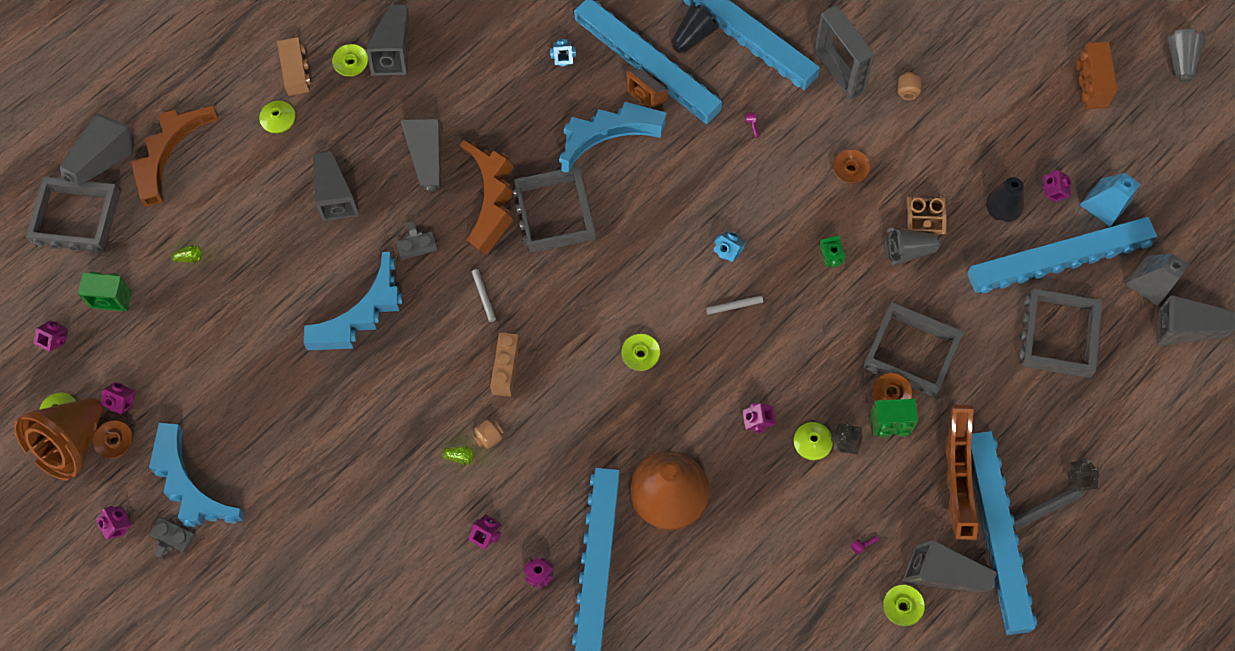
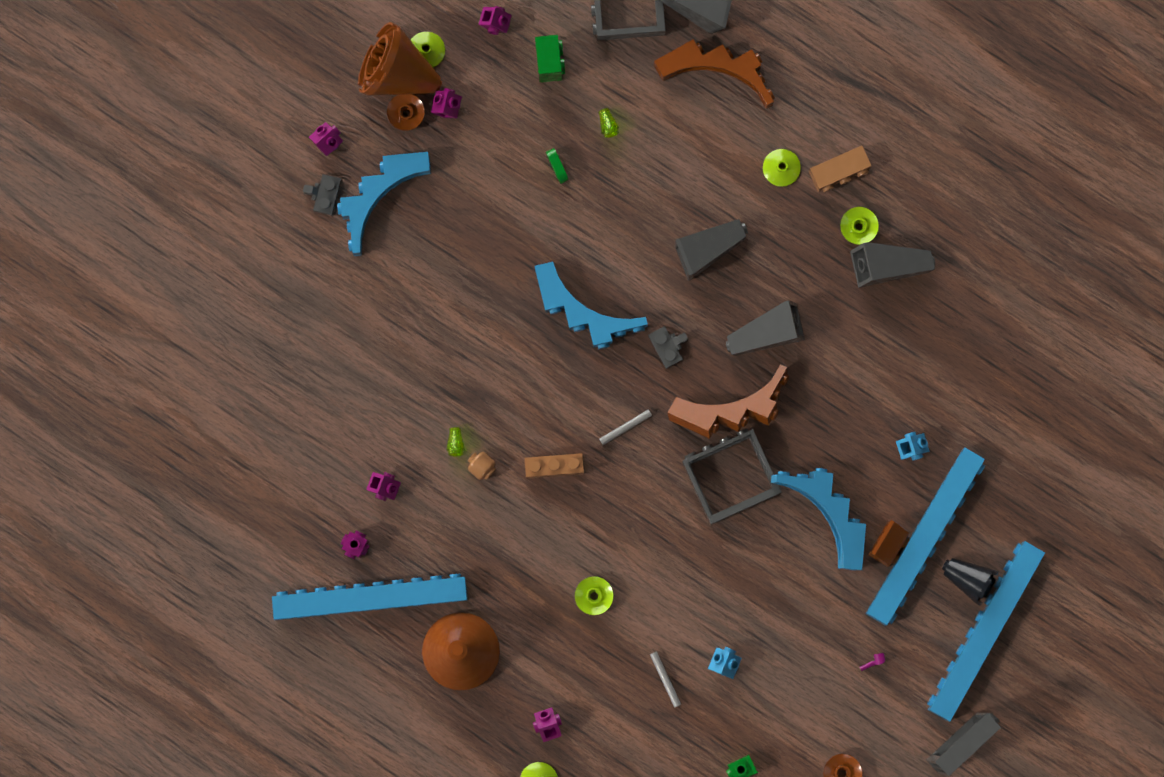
camera: 80 degrees right, 15 degrees up
none -> green beam [545,148,569,184]

